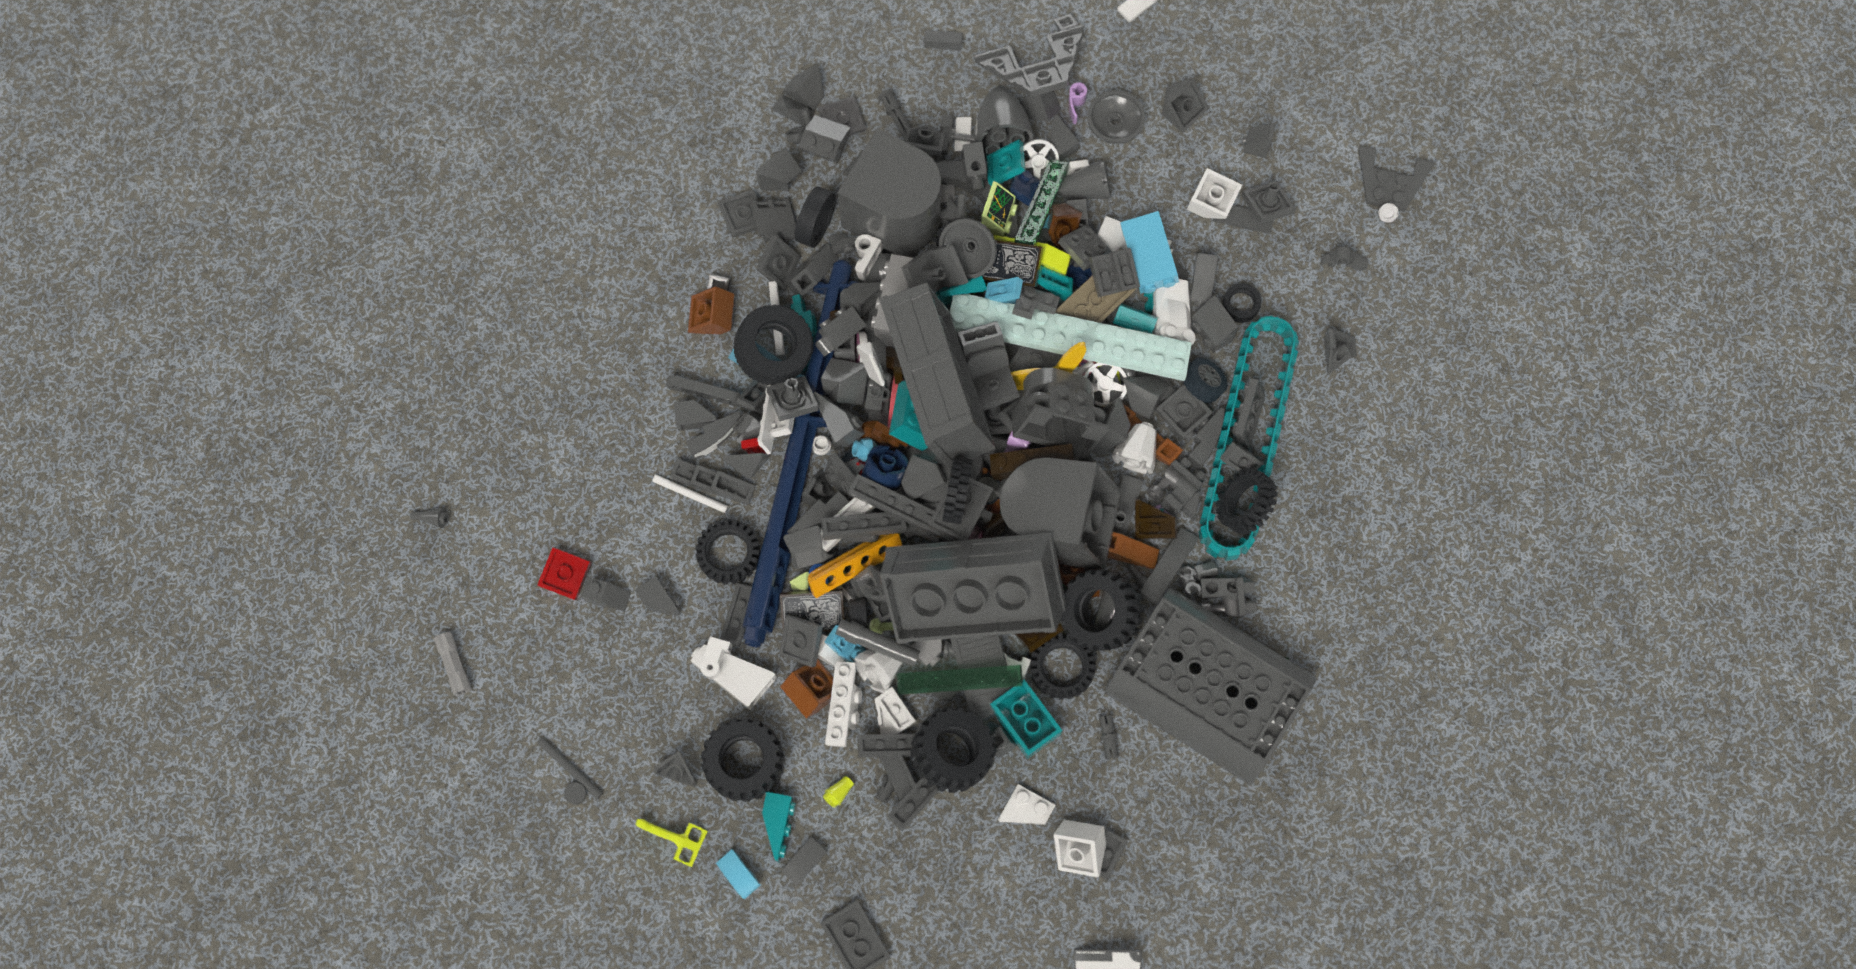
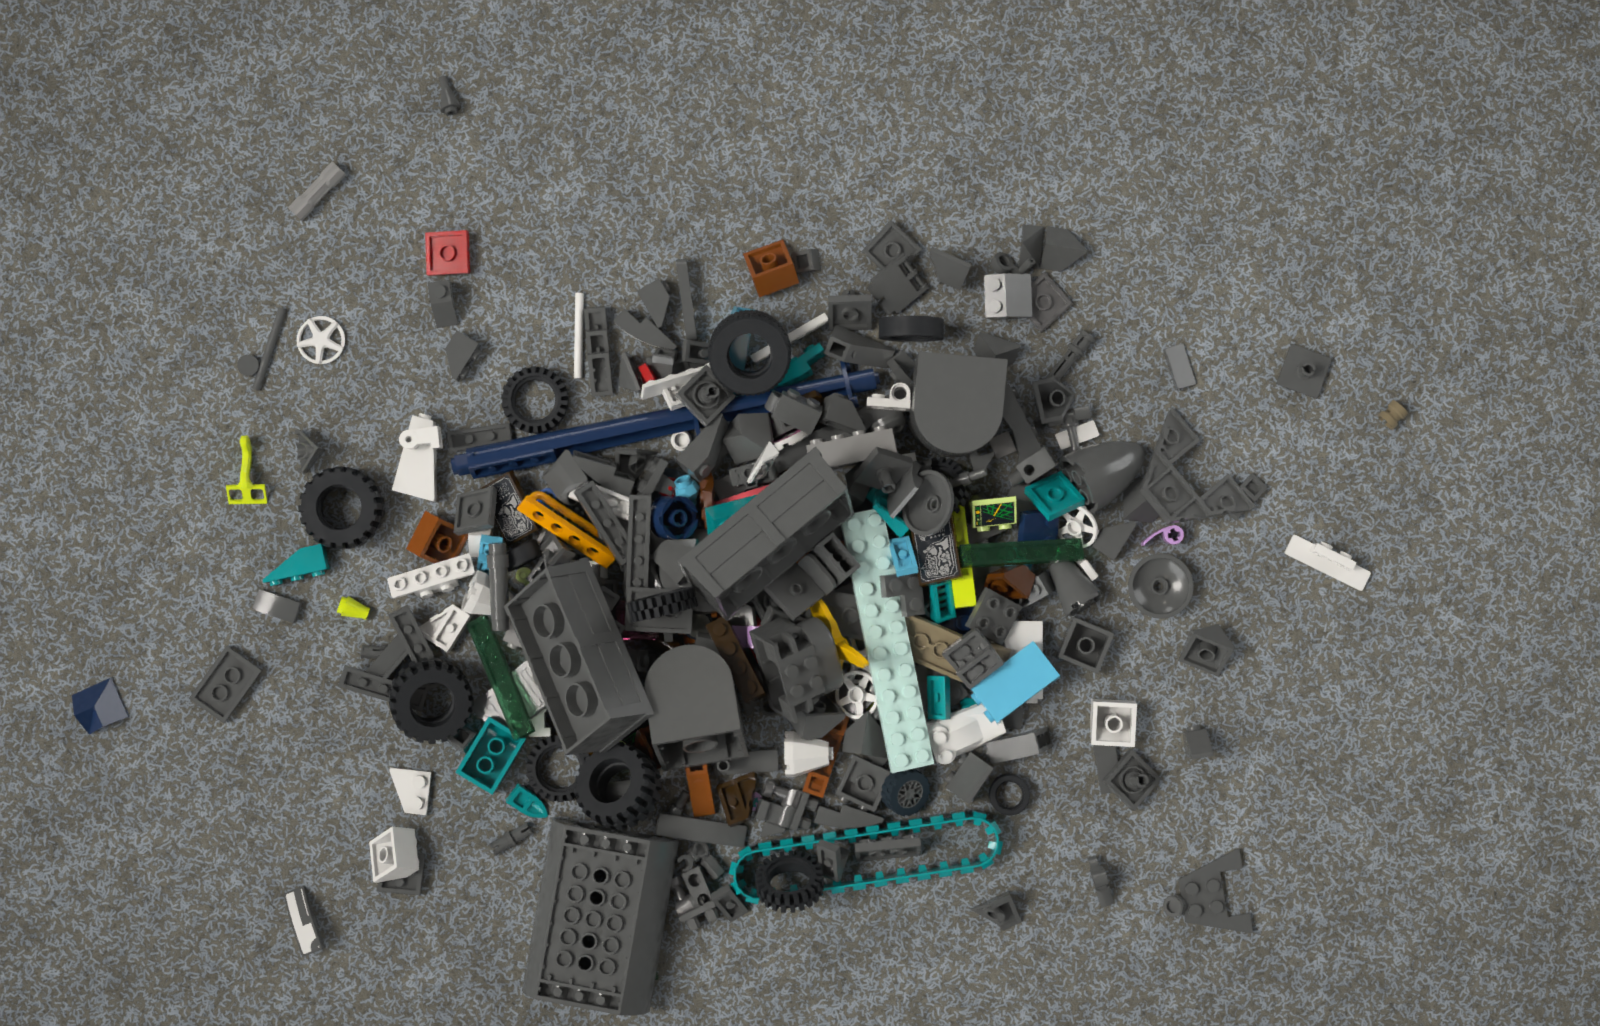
camera: 70 degrees right, 15 degrees up
medium azure slope [716,849,761,899] -> none
yellowish green slope [790,572,809,592] -> none
none -> white wheel [297,316,345,364]
none -> teal plate [505,783,548,818]
none -> dark grey slope [710,884,749,922]
none -> dark grey brick [1055,617,1114,674]

